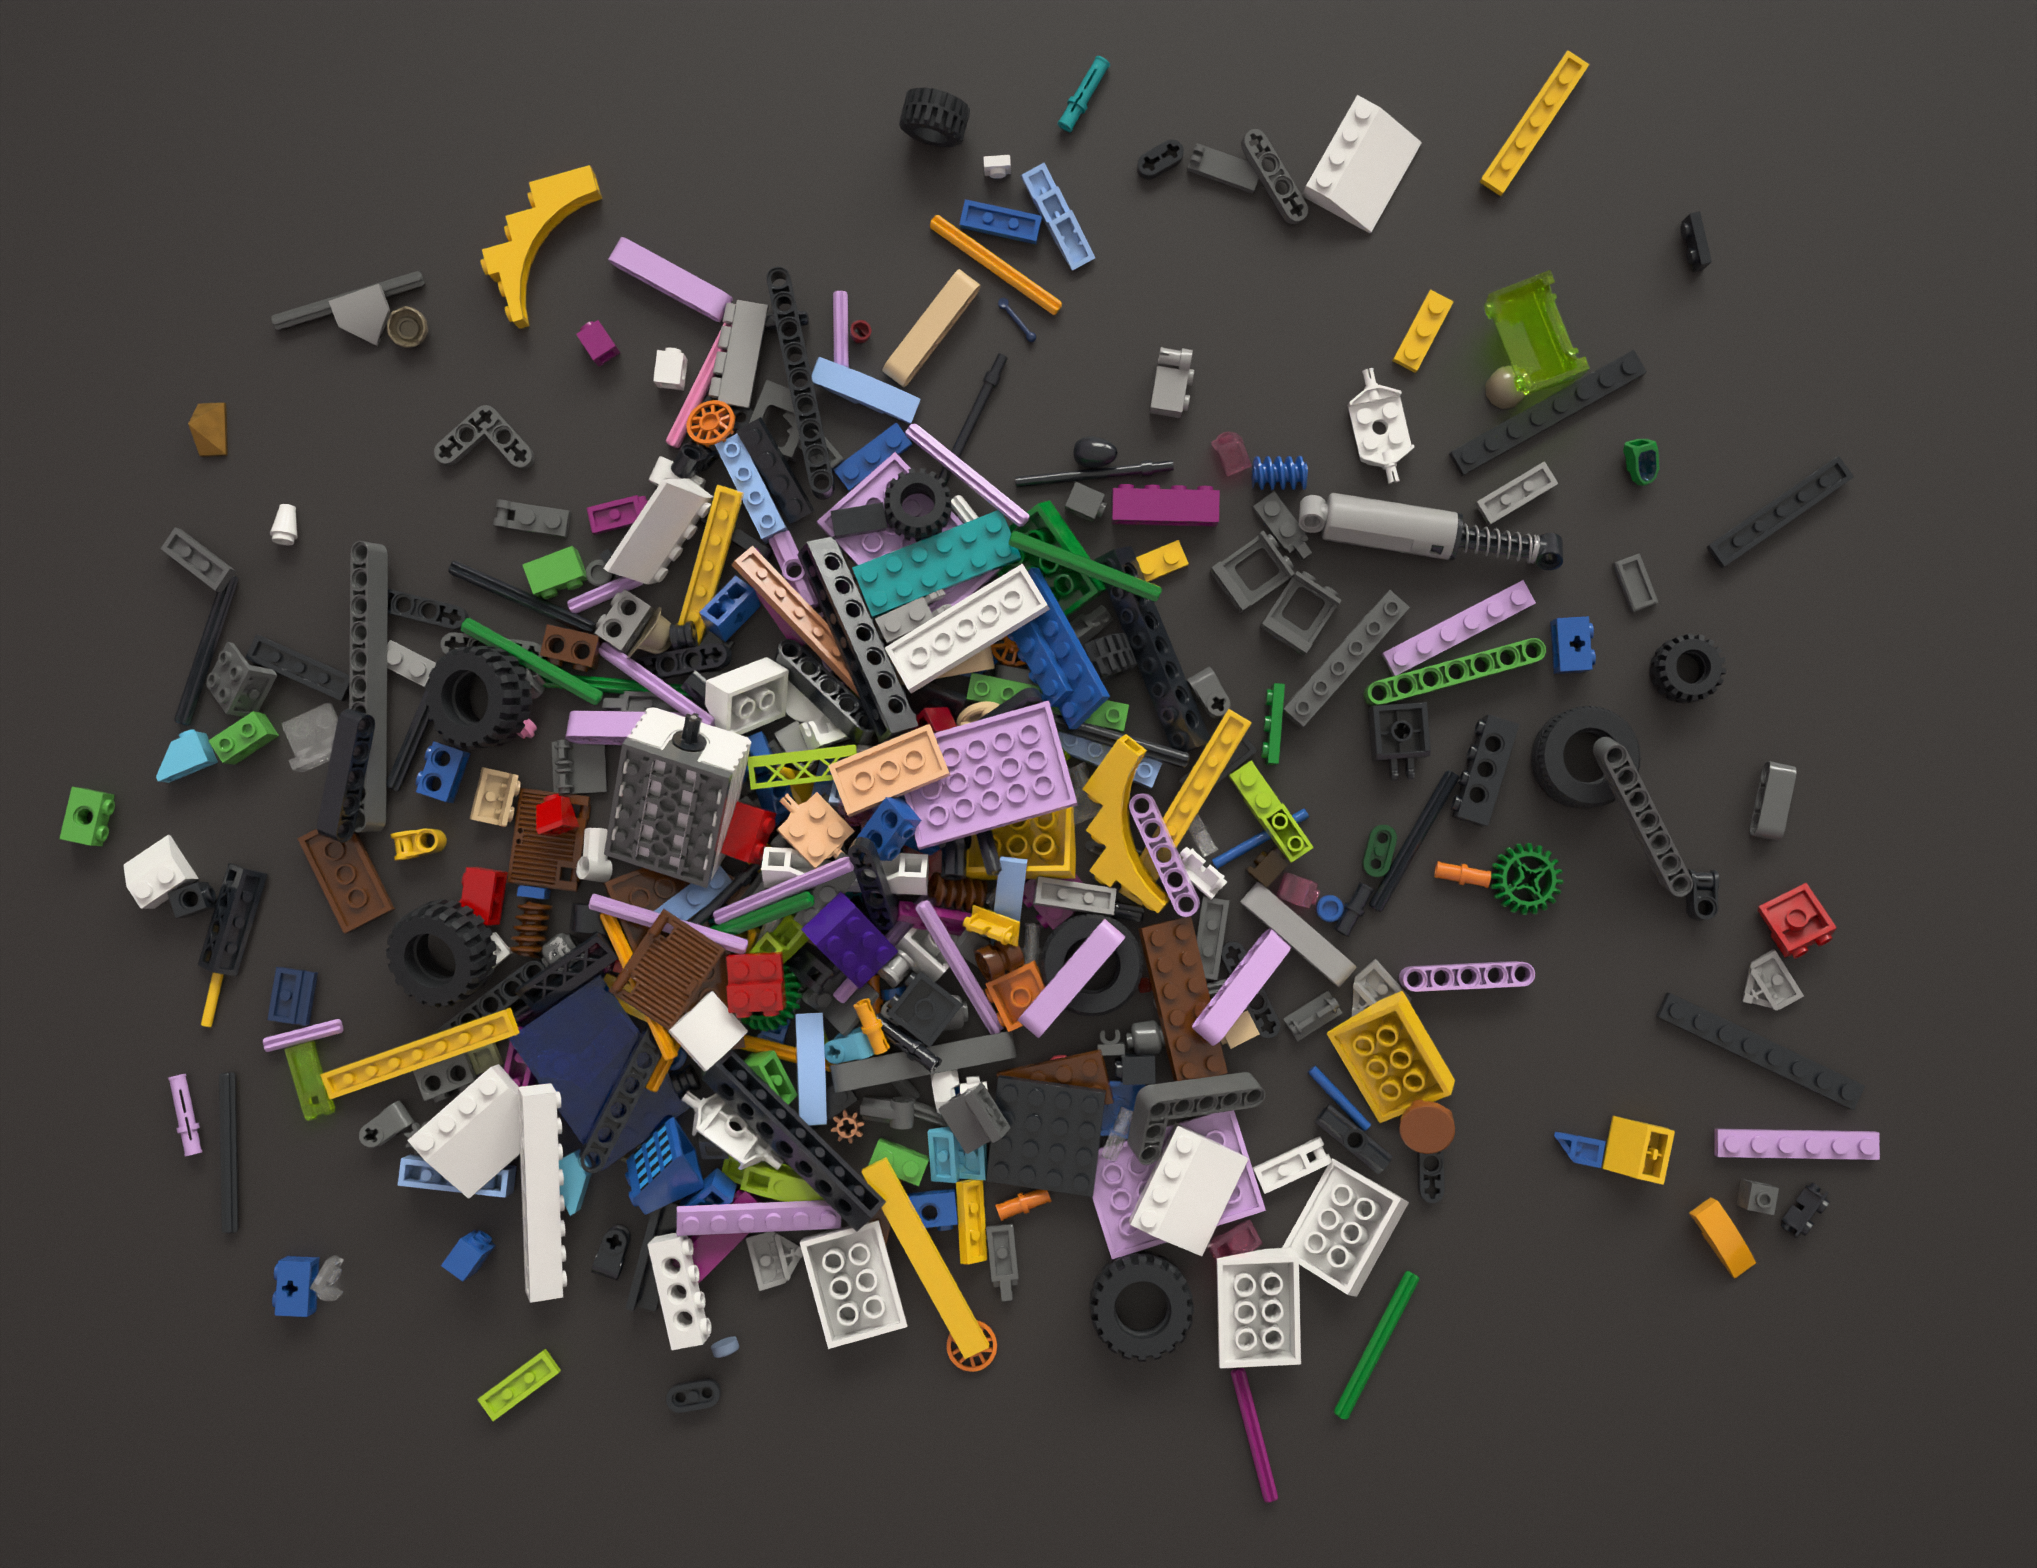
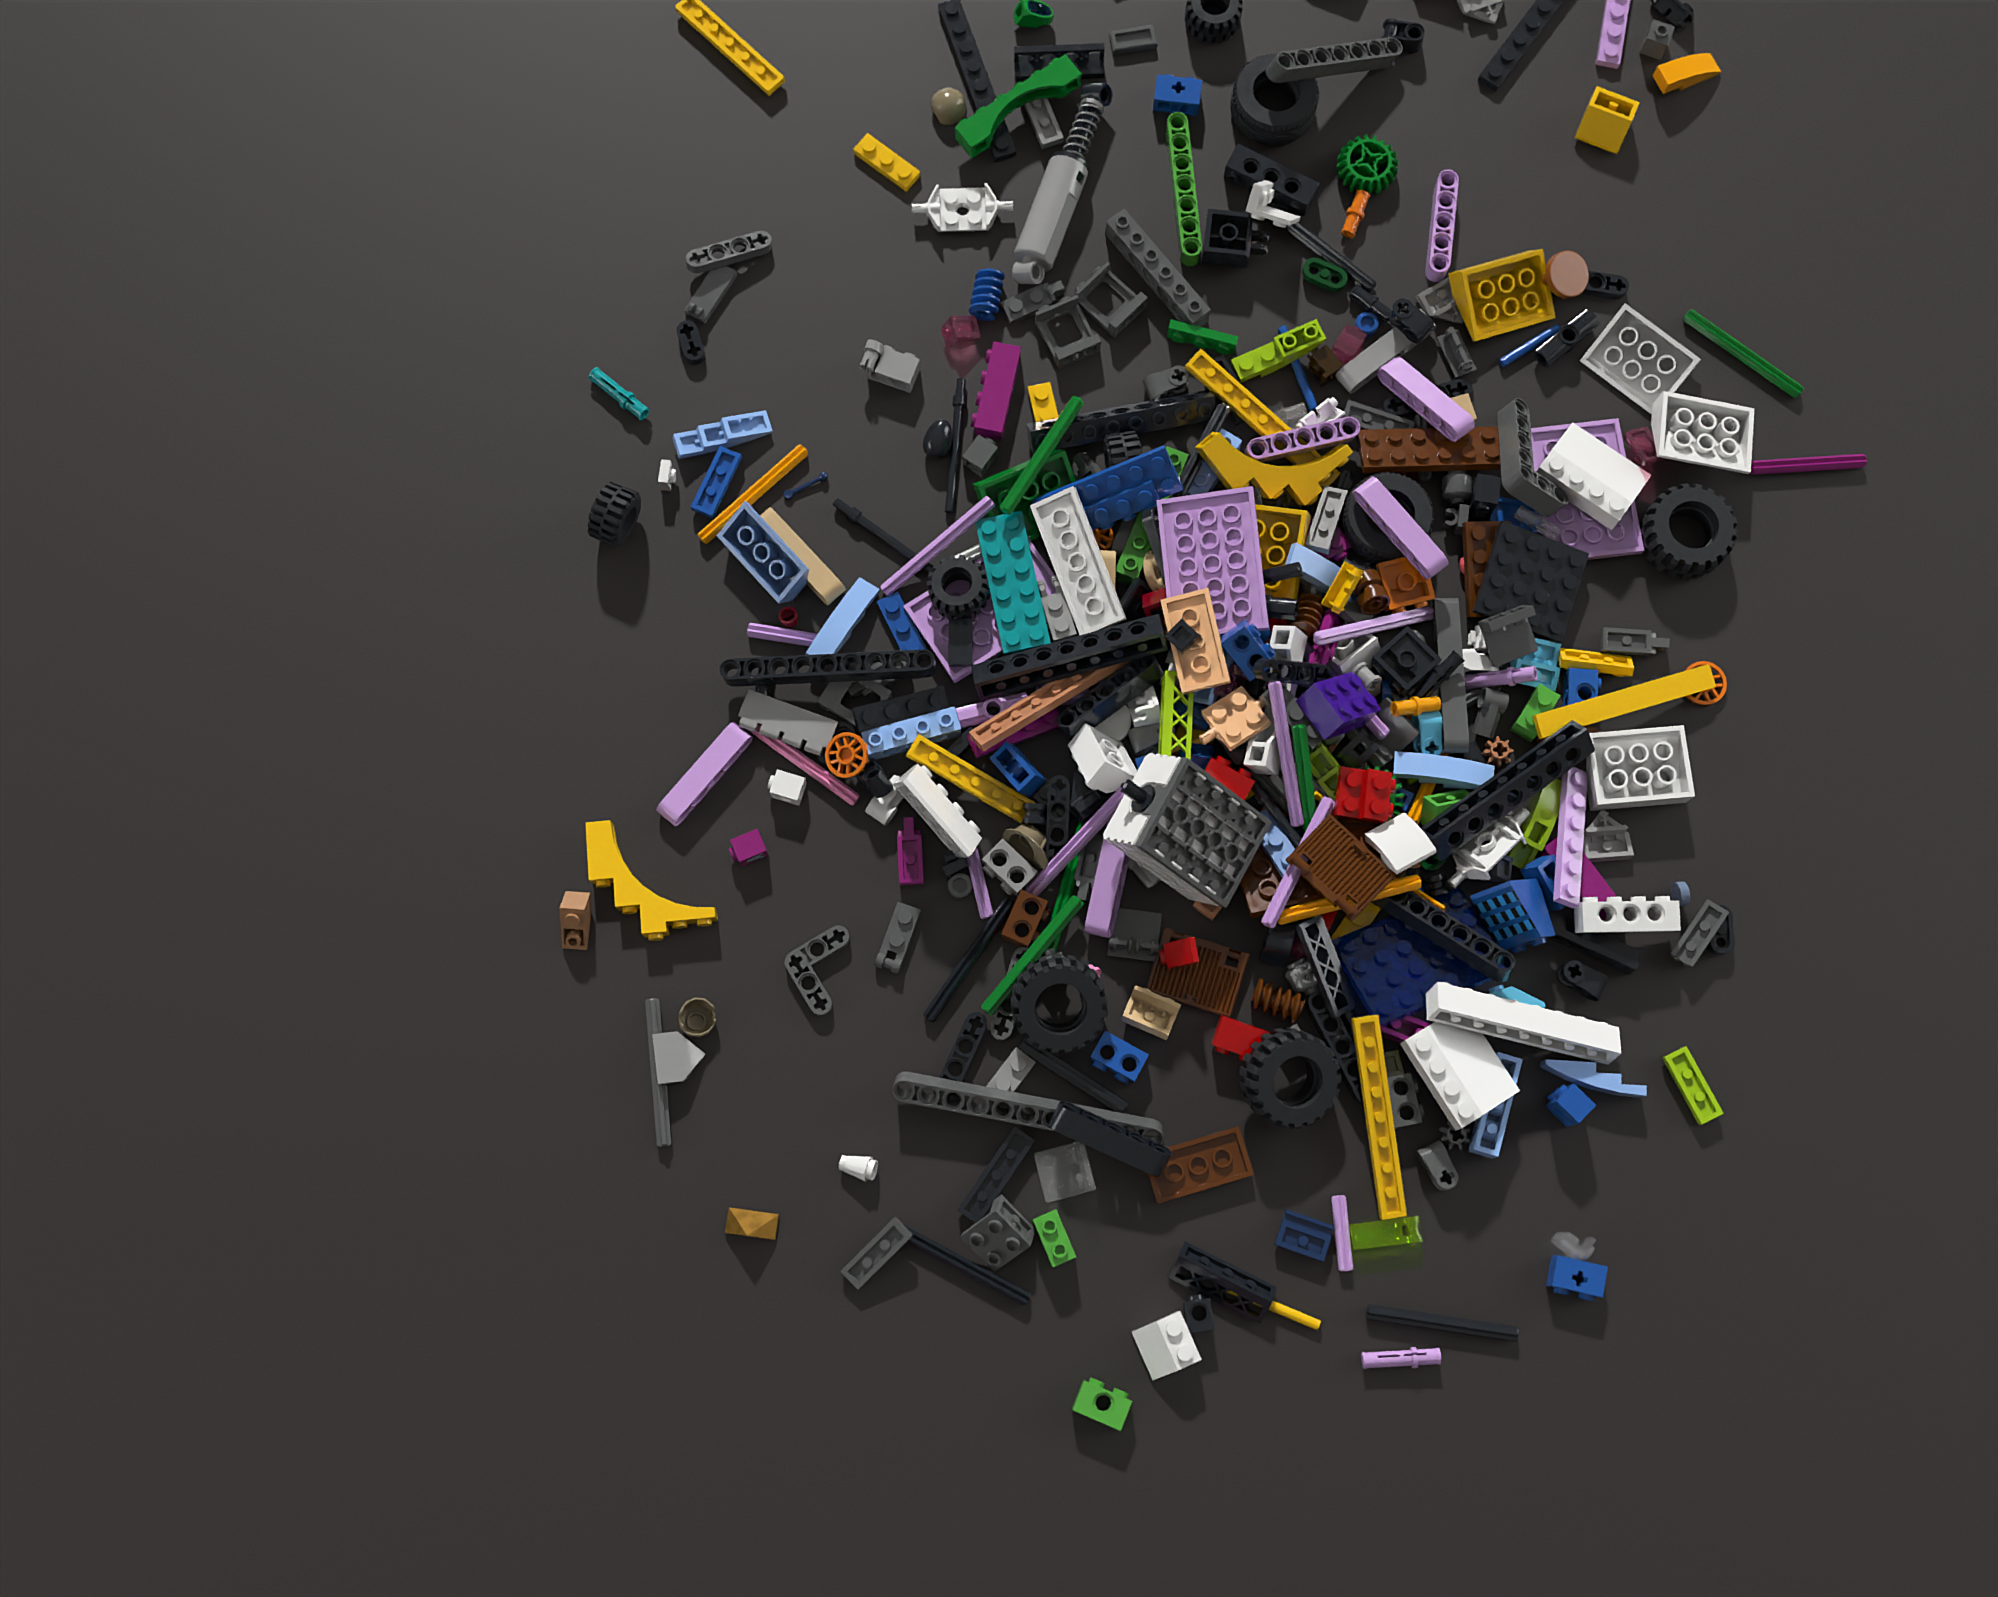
camera: 85 degrees left, 10 degrees down
medium azure slope [156,730,218,783] -> none
yellow piece [390,829,447,861] -> none
blue tile [517,885,551,899] -> none
bright green brick [523,546,587,599] -> none
white piece [576,828,613,883] -> none
orange pin [995,1189,1051,1221] -> none
white plate [1253,1137,1332,1194] -> none
white slope [1302,95,1422,234] -> none
lavender plate [1381,580,1536,676] -> none
clear neon green windscreen [1484,270,1590,395] -> none
blue slope [1554,1131,1606,1168] -> none
none -> medium nougat slope [559,891,591,950]
none -> medium blue slope [717,501,809,603]
none -> green arch [955,54,1082,159]
none -> black fence [1014,43,1105,81]
none -> black tile [1165,619,1200,654]
none -> white bracket [1246,180,1300,228]
none -> black piece [1388,298,1434,344]
none -> lavender pin [1464,666,1538,690]
none -> light blue slope [1540,1059,1647,1098]
none -> dark grey hinge [1670,899,1729,969]

